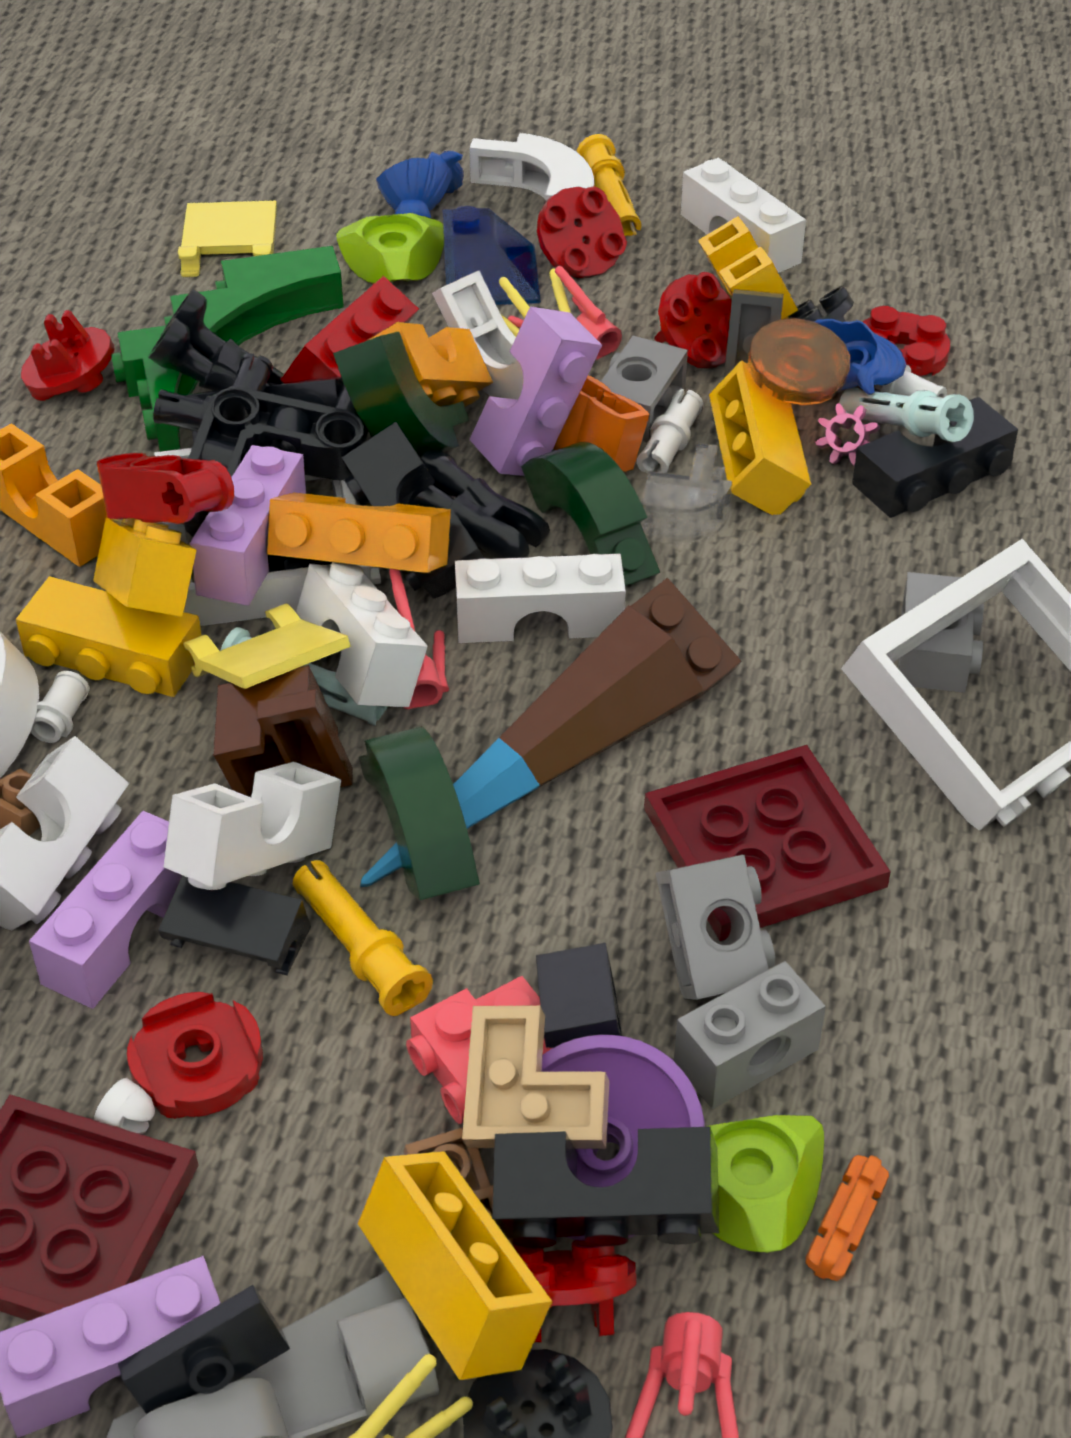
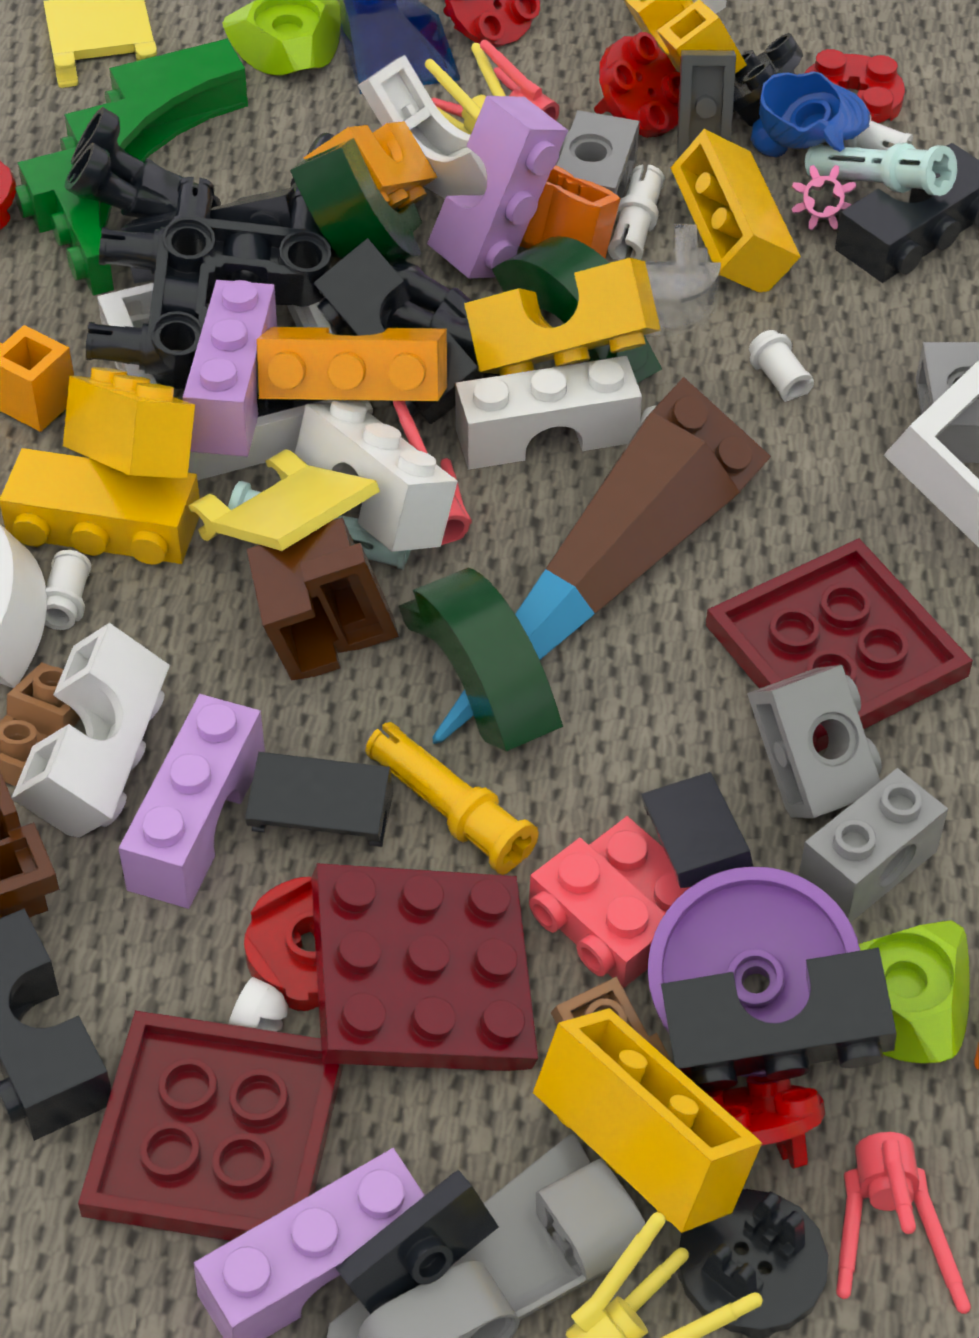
camera: 10 degrees left, 5 degrees up
red piece [97,453,235,524] -> none
white arch [163,762,341,890] -> none
red arch [281,276,419,384] -> none
tan plate [462,1006,610,1149] -> none
clear orange tile [747,318,851,405] -> none
none -> dark red plate [311,863,538,1071]
none -> yellow arch [464,257,661,376]
none -> white pin [749,330,814,402]

